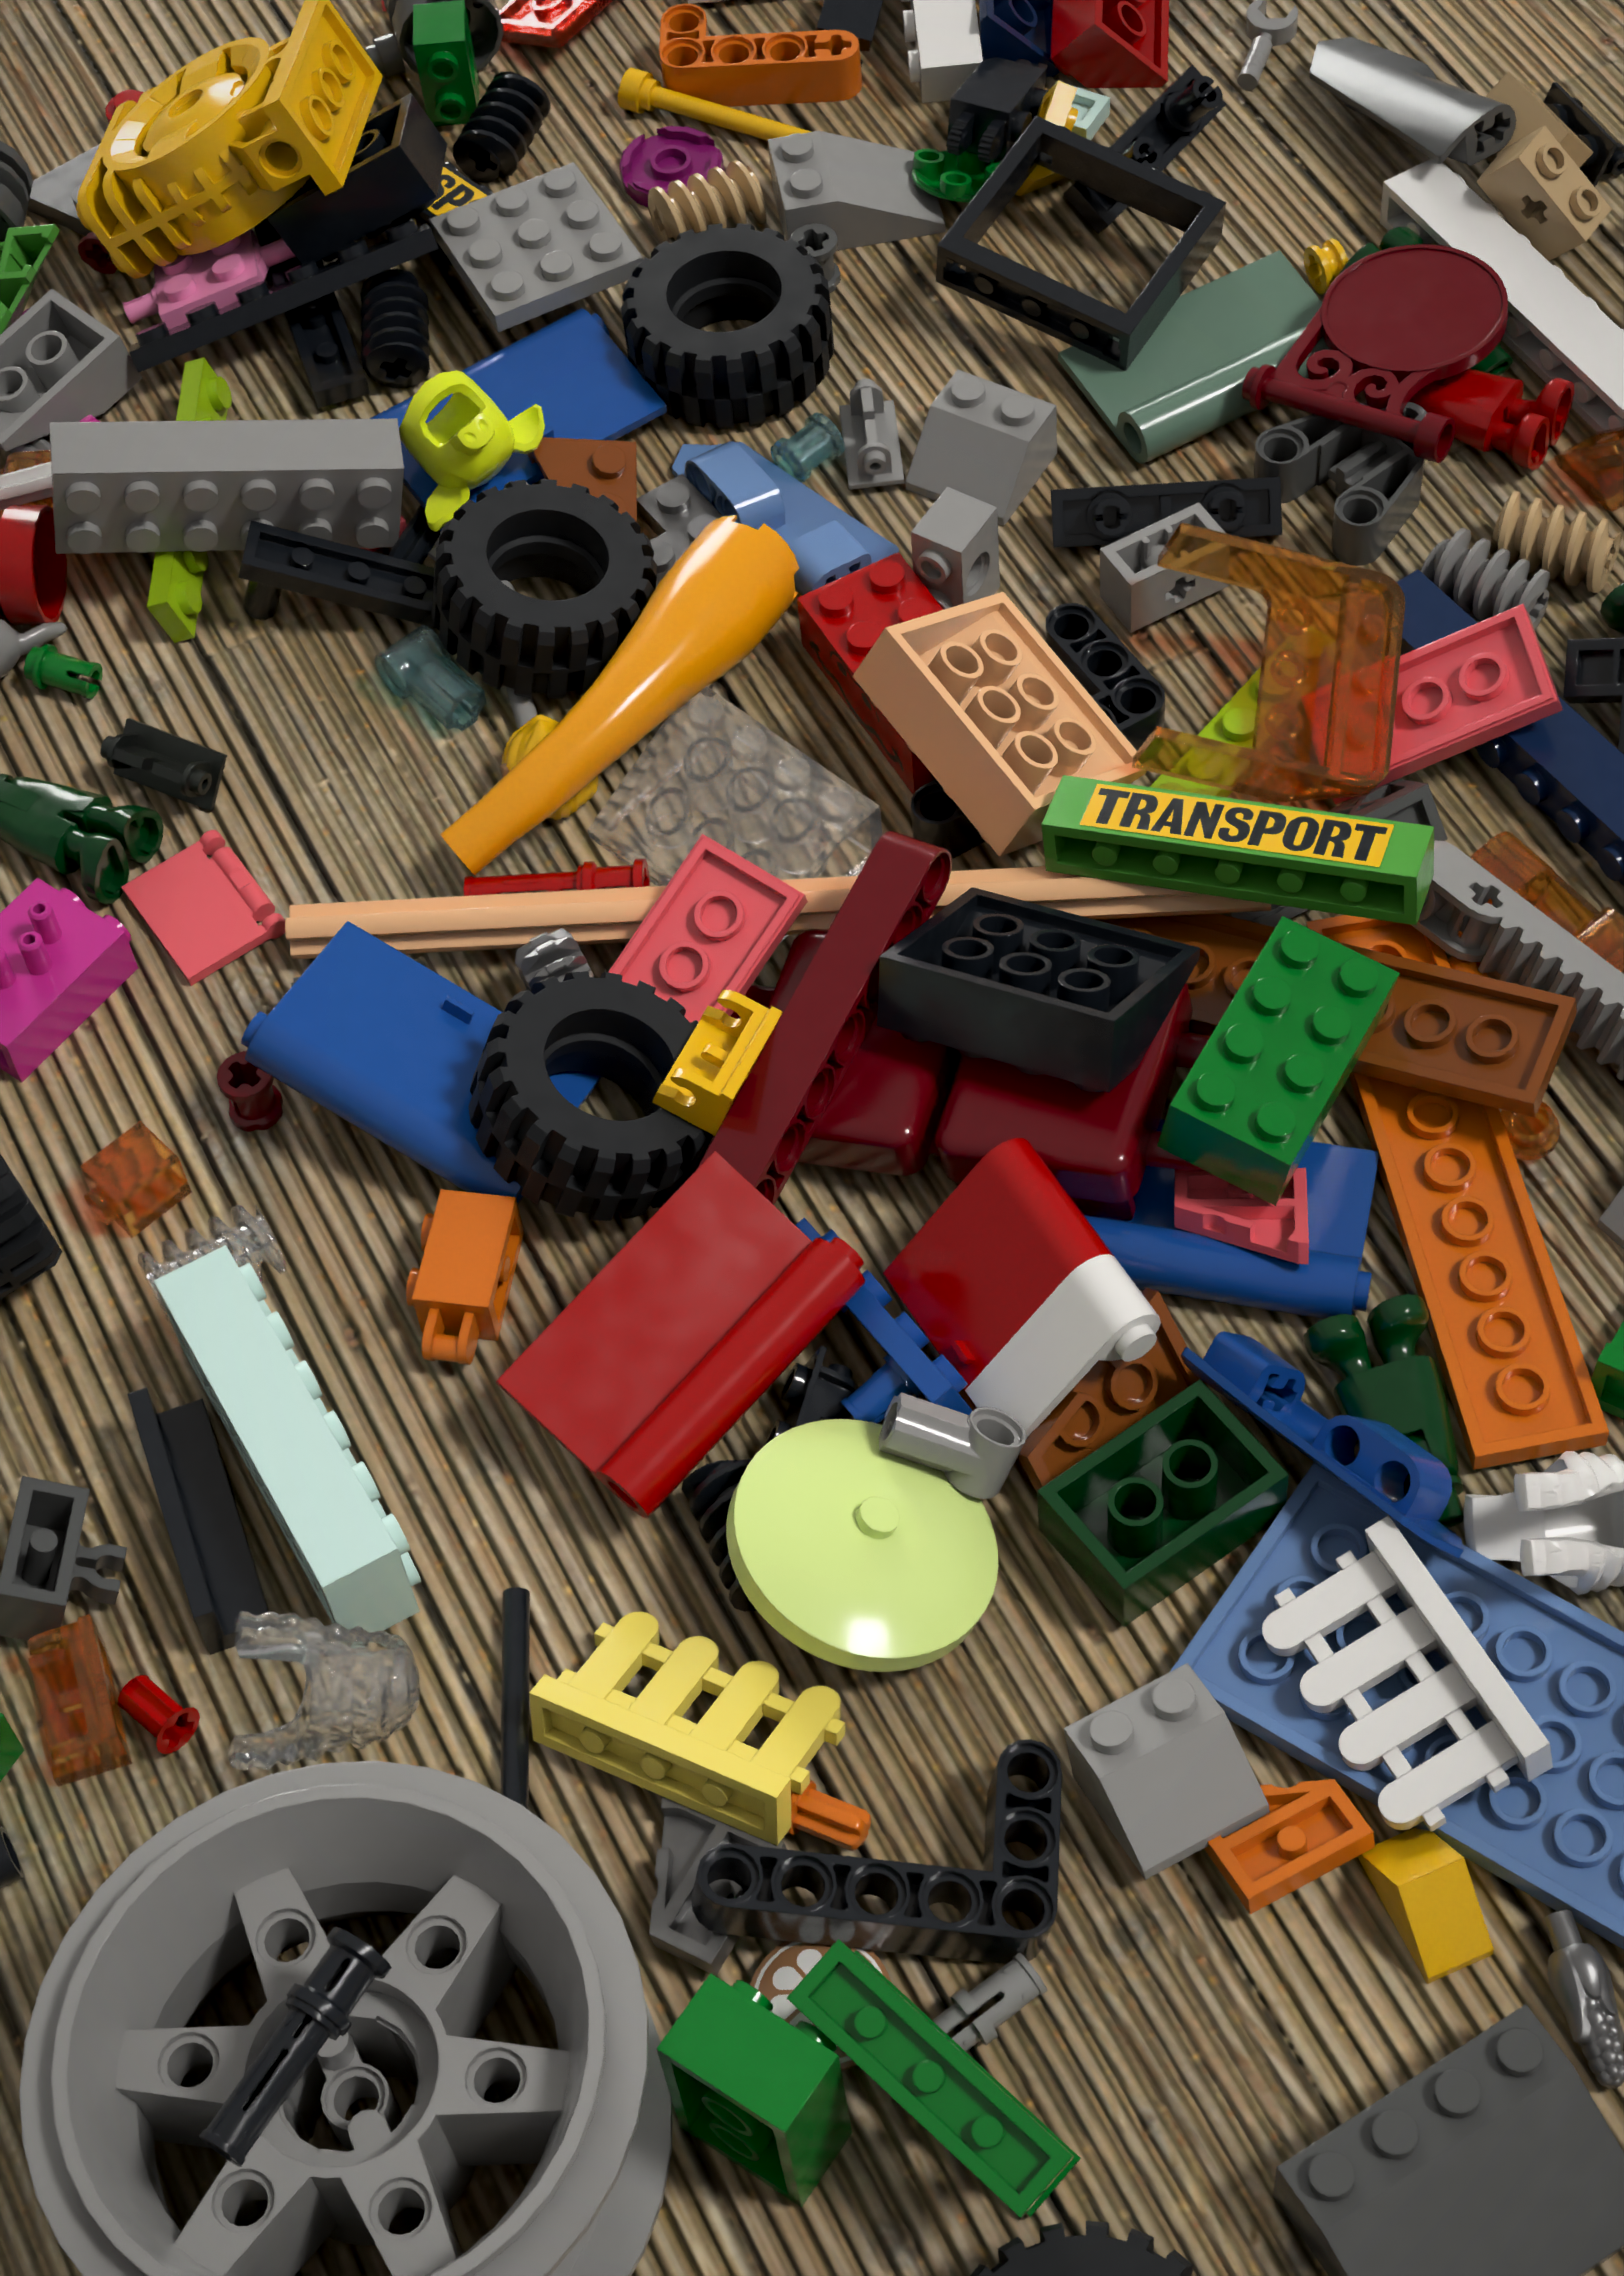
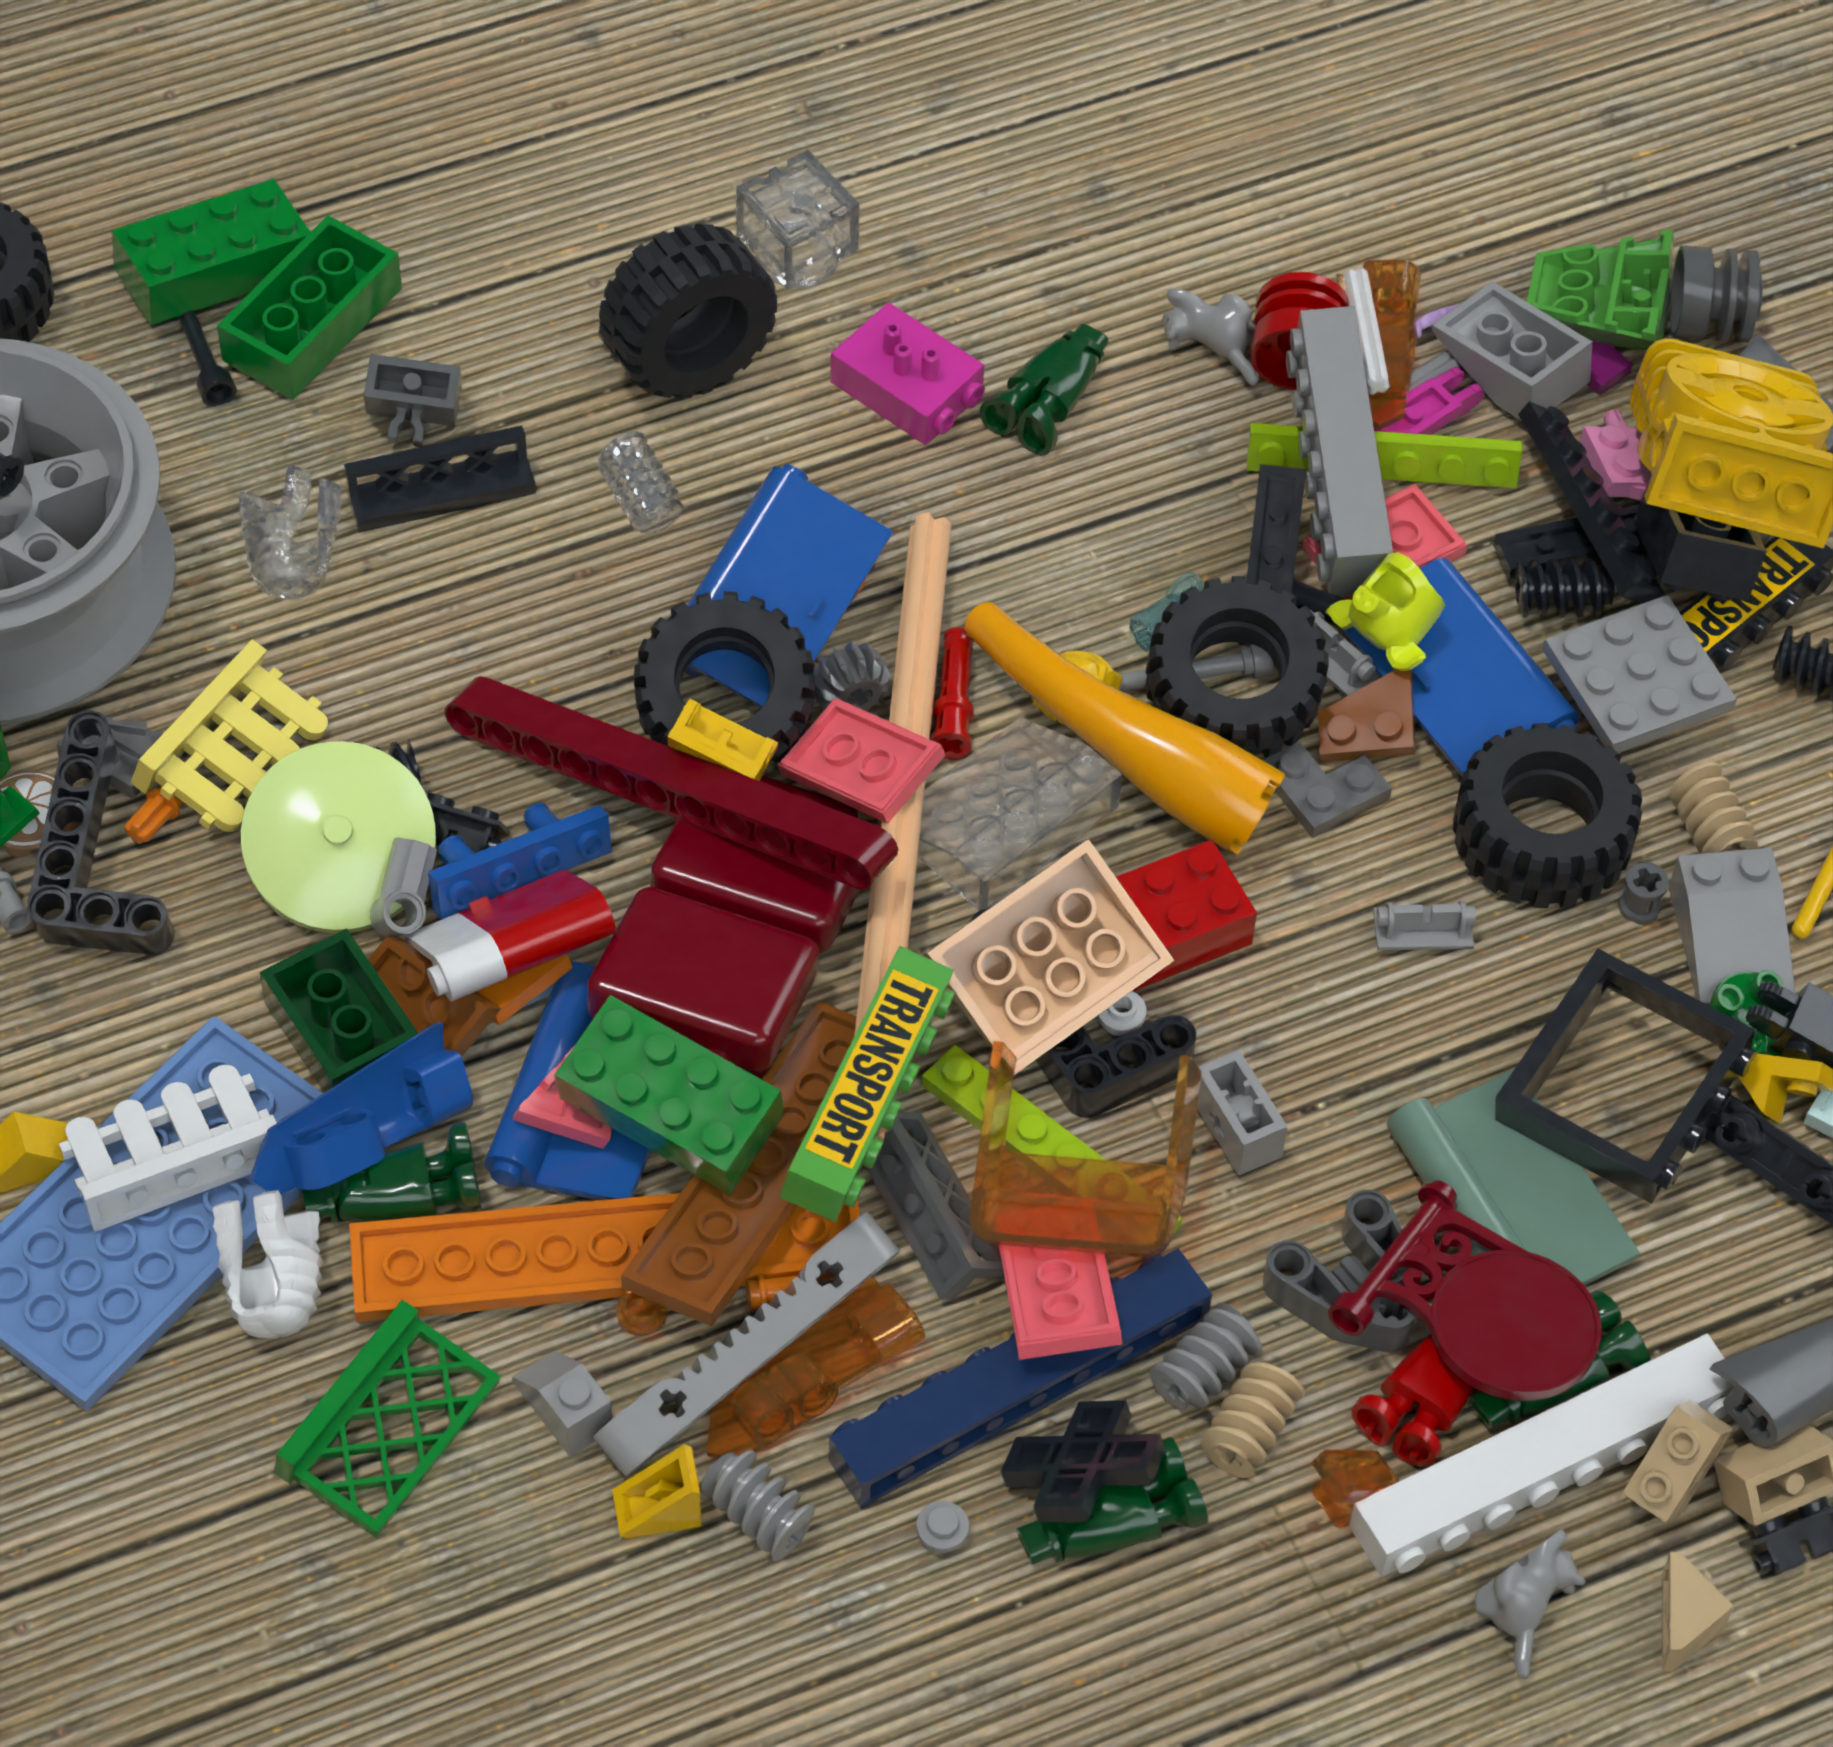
camera: 85 degrees right, 0 degrees up
green pin [24,644,103,699] -> none
clear orange hinge [27,1614,133,1787] -> none
clear orange brick [80,1121,192,1238] -> none
pearl dark grey hinge [100,718,227,811] -> none
red piece [117,1675,200,1754] -> none
coral piece [121,830,285,986] -> none
light aqua brick [154,1245,421,1650] -> none
orange brick [406,1189,524,1365] -> none
red door [495,1151,865,1519] -> none
black bar [500,1587,530,1810] -> none
magenta tile [619,126,724,207] -> none
medium blue panel [672,441,899,595] -> none
clear light blue bush [770,412,845,483] -> none
black slope [877,887,1200,1093] -> none
light grey slope [905,370,1057,527] -> none
light grey brick [911,487,1000,610] -> none
black plate [1050,476,1282,548] -> none
light grey slope [1064,1663,1270,1880] -> none
orange wing [1204,1779,1375,1914] -> none
yellow bush [1303,238,1349,294] -> none

